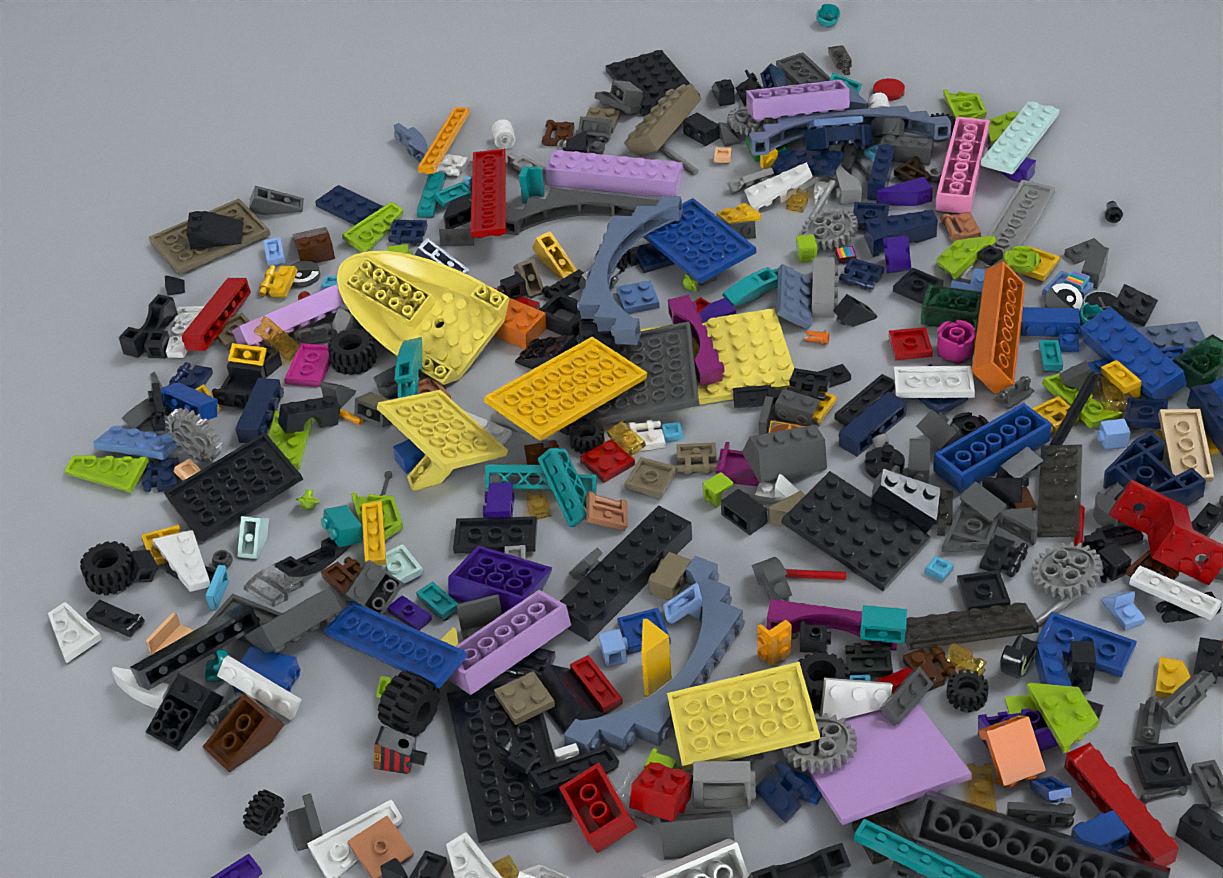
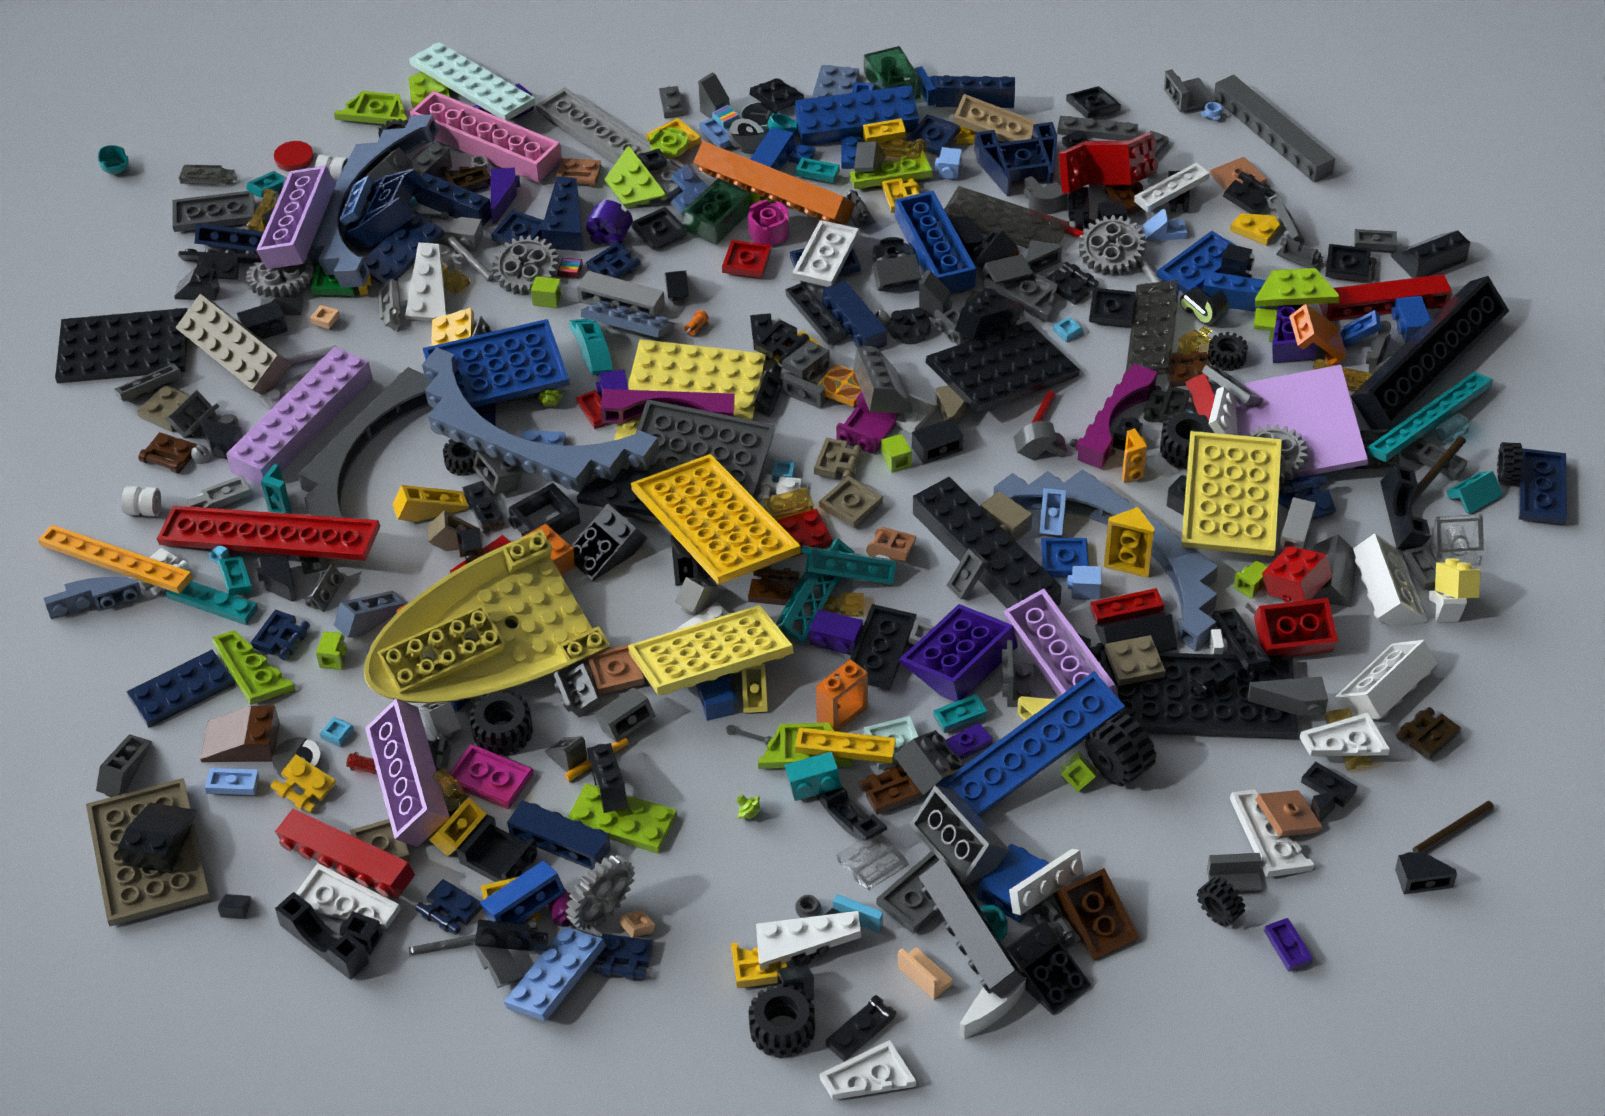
camera: 75 degrees left, 5 degrees up
lime wing [64,455,149,494] -> none
black plate [164,432,303,543] -> none
light aqua slope [237,516,269,559] -> none
torso [374,726,428,774] -> none
teal slope [395,337,422,398] -> none
dark grey brick [610,80,643,107] -> none
teal brick [860,605,907,644] -> none
black axle [1049,371,1100,451] -> none
black cone [1105,201,1123,223] -> none
none -> orange window [816,659,868,732]
none -> dark grey slope [1248,677,1328,716]

